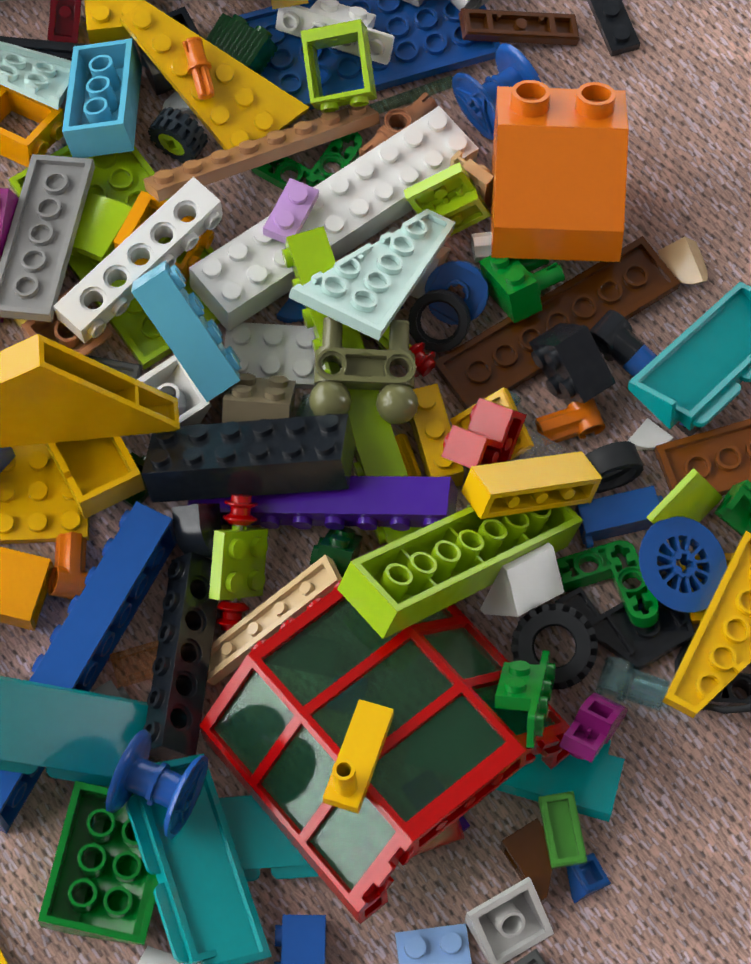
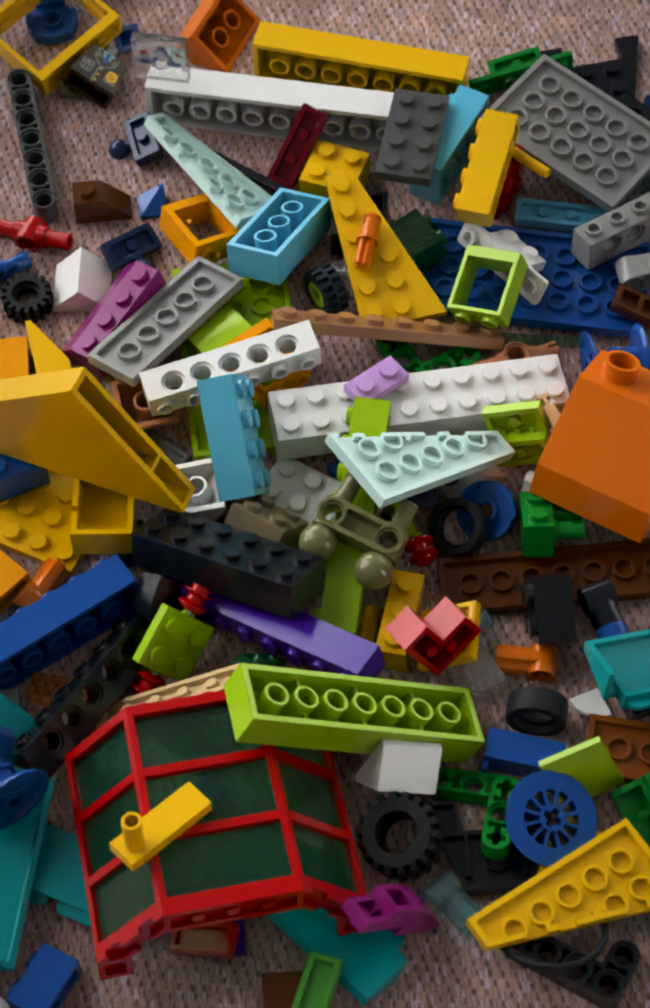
camera: 30 degrees right, 10 degrees down
yellow brick [461,451,602,520] -> none
green bracket [495,650,556,748] -> none

